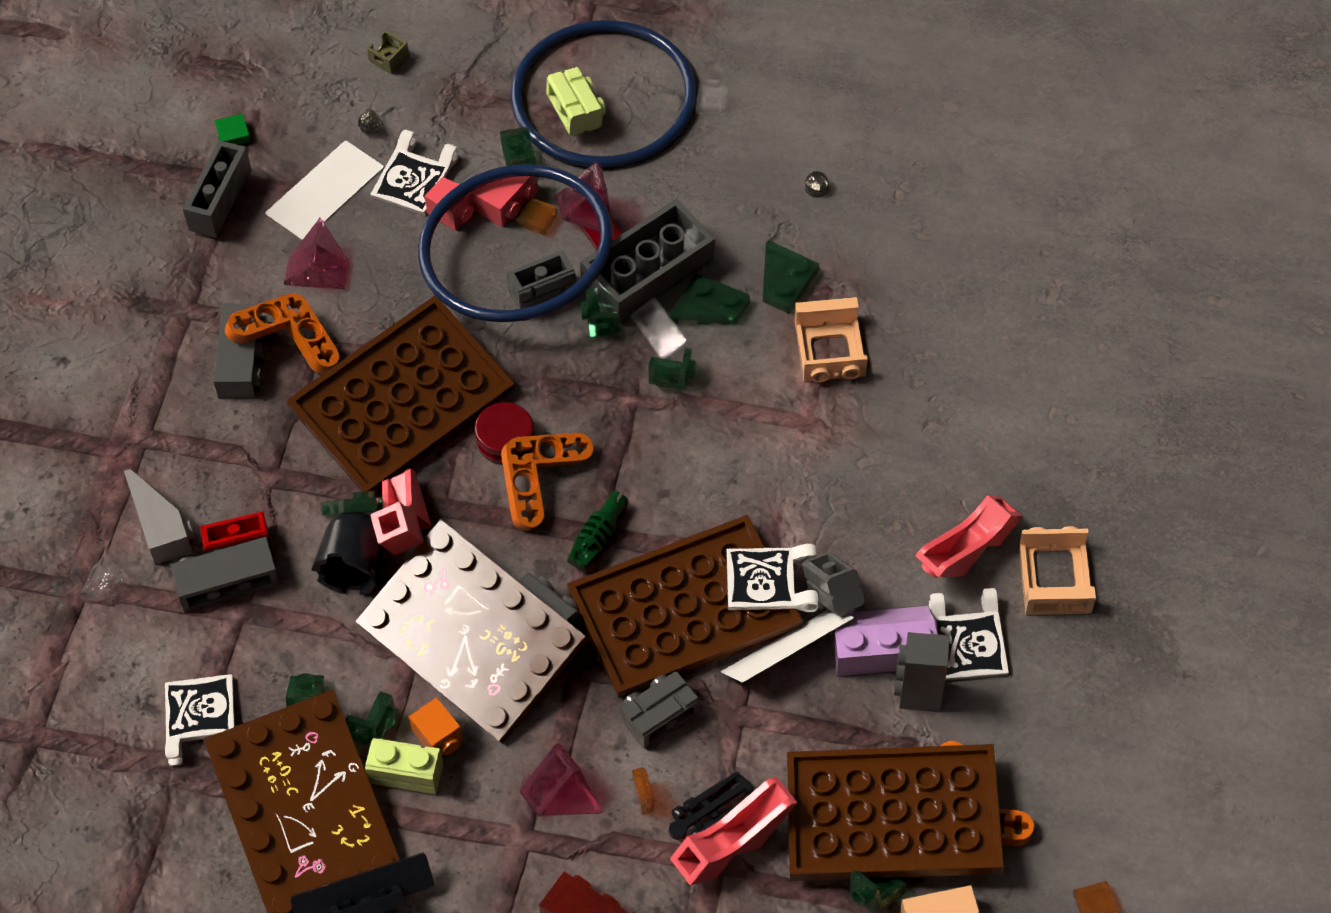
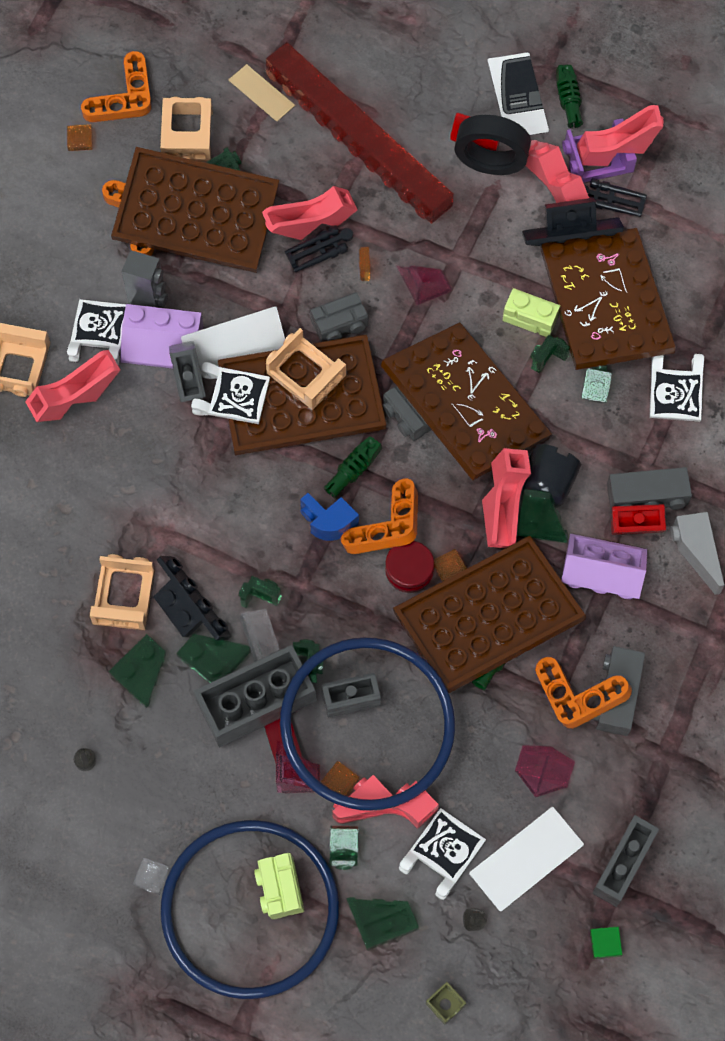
camera: 170 degrees left, 10 degrees up
orange brick [409,697,463,756] -> none
none -> black bracket [153,556,232,641]
none -> light nougat window [266,328,346,410]
none -> blue brick [300,493,359,541]
none -> clear green wing [346,897,419,951]
none -> clear orange tile [434,549,467,582]
none -> lavender slope [561,533,647,599]

